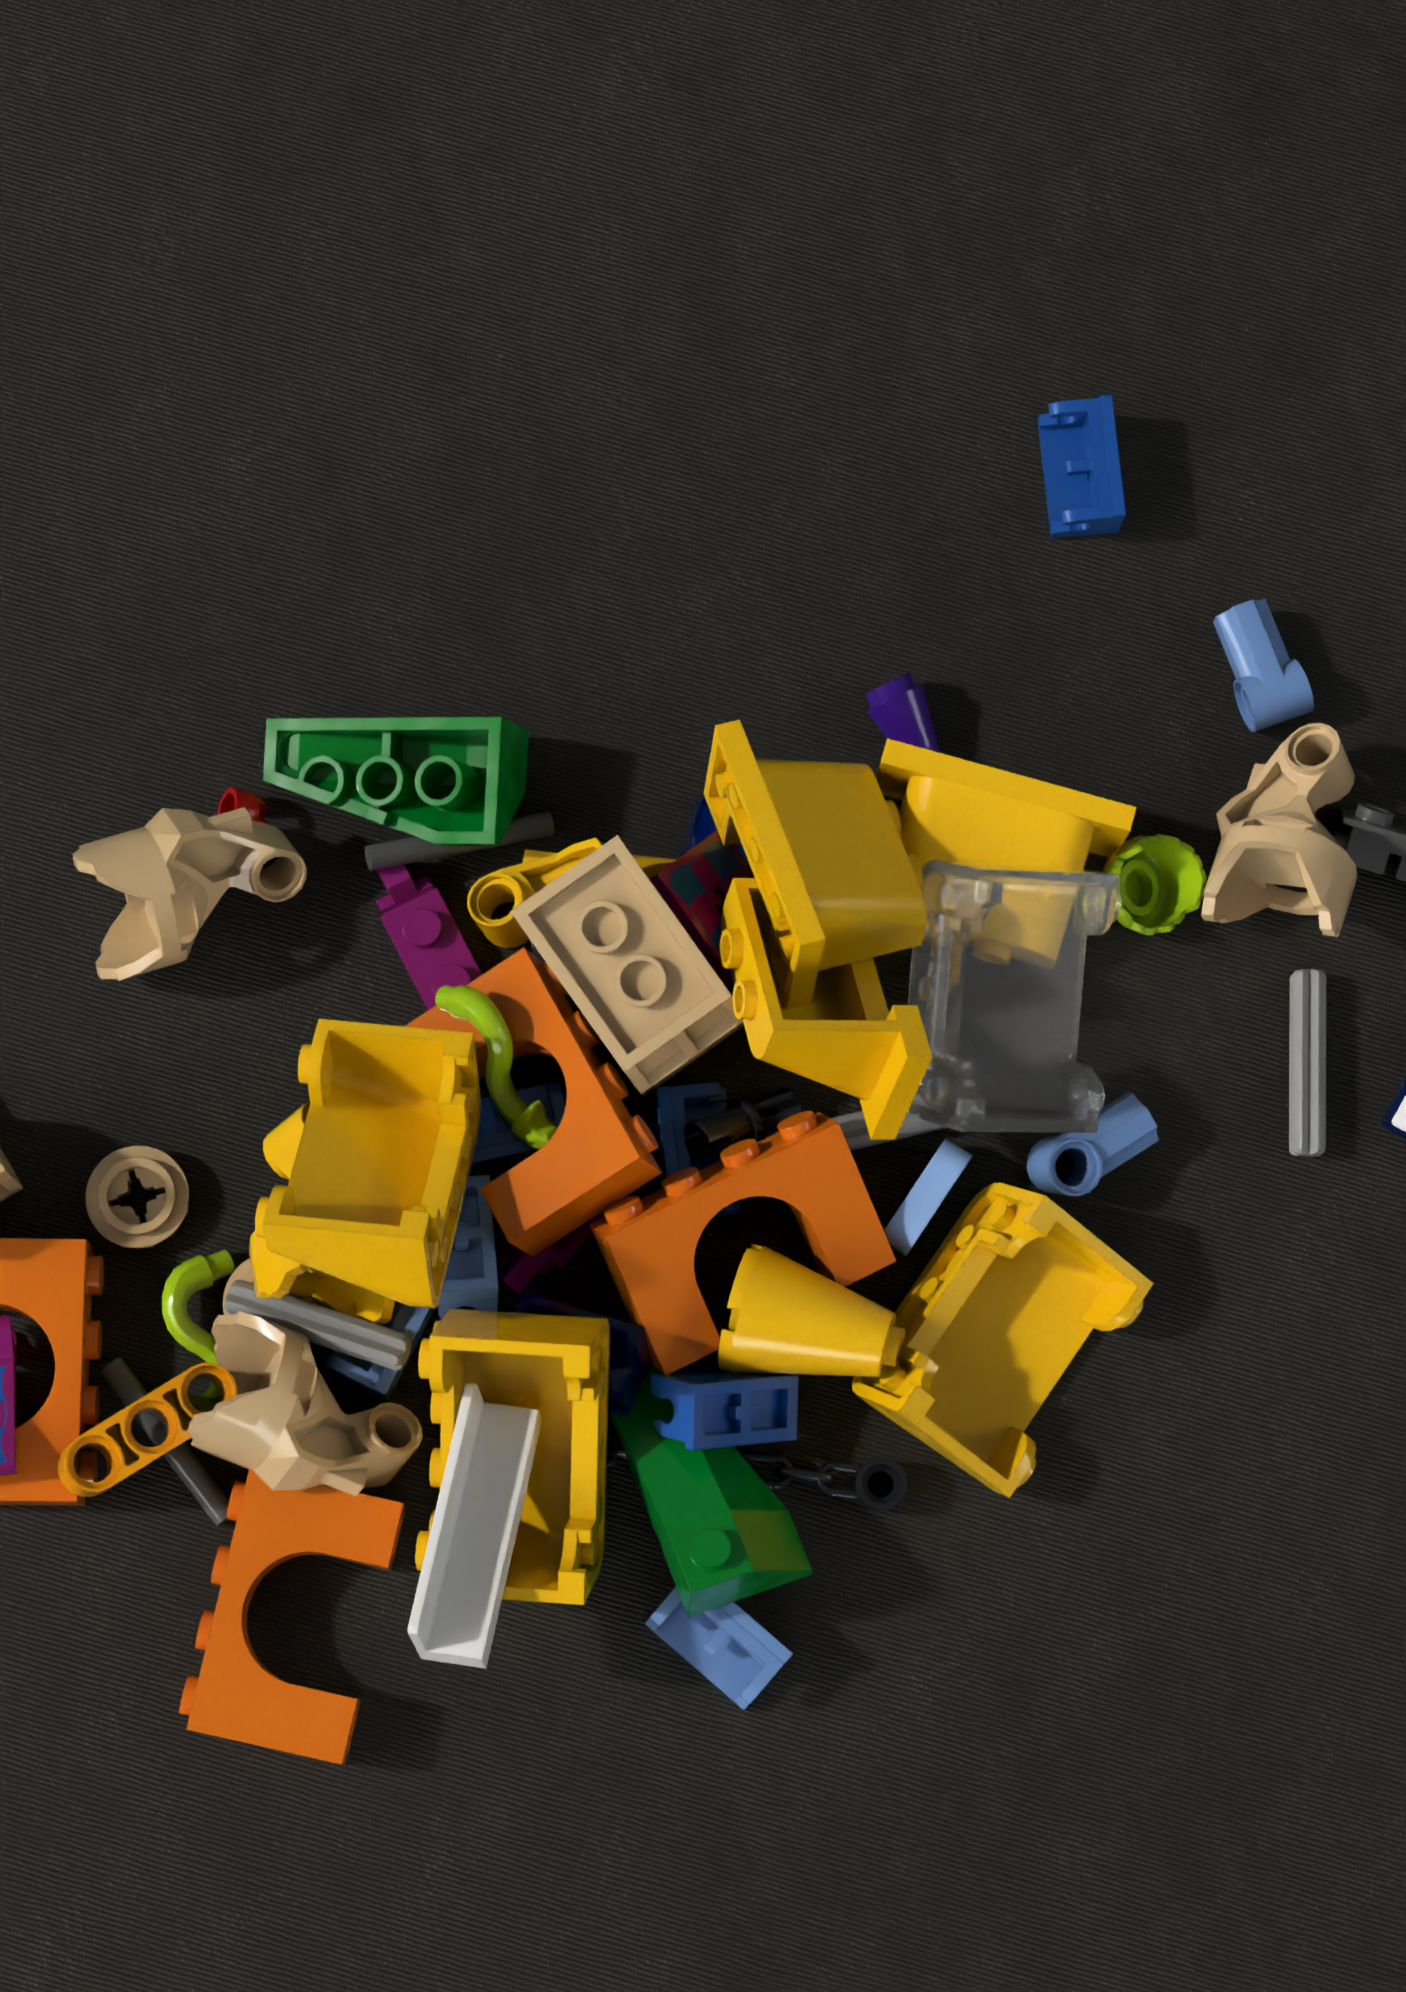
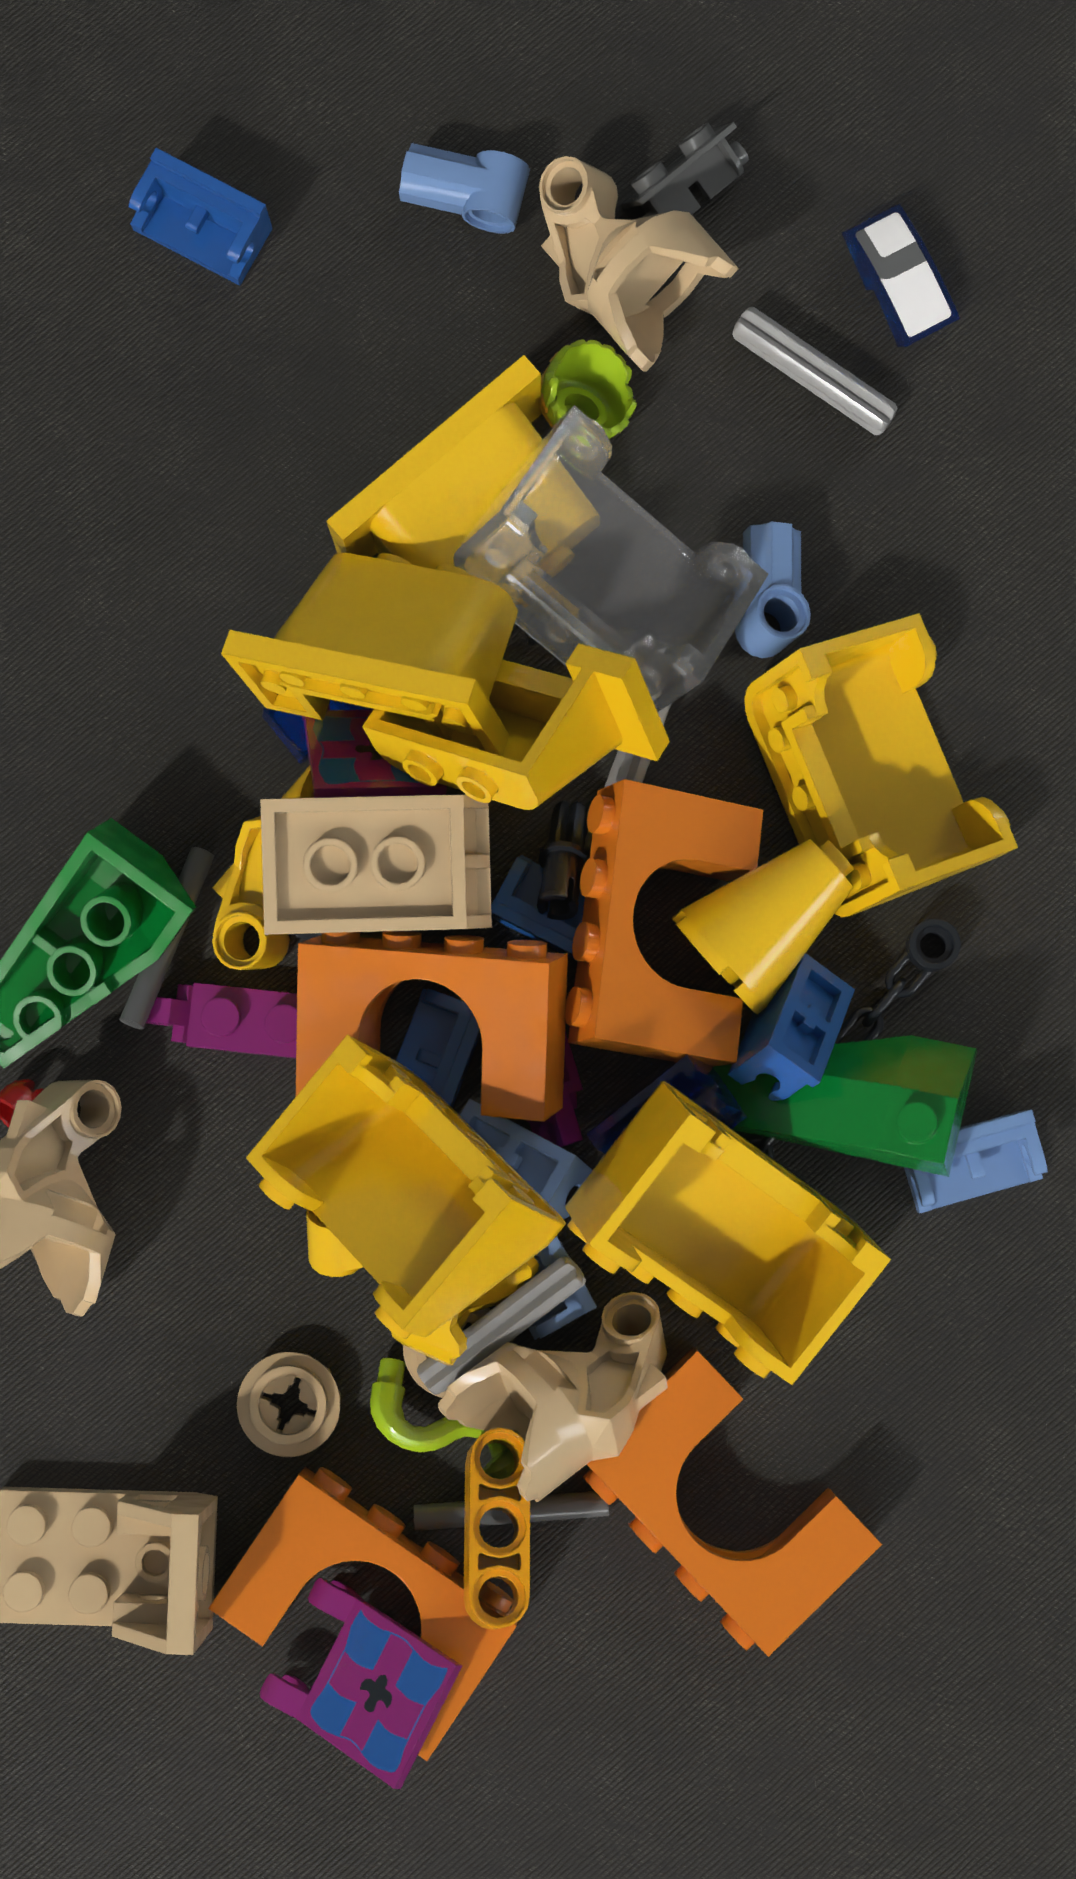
camera: 45 degrees left, 5 degrees up
white panel [408,1382,542,1669] -> none
lime animal [435,985,557,1149] -> none
dark purple cone [865,673,942,753] -> none
light blue beam [884,1138,972,1256] -> none

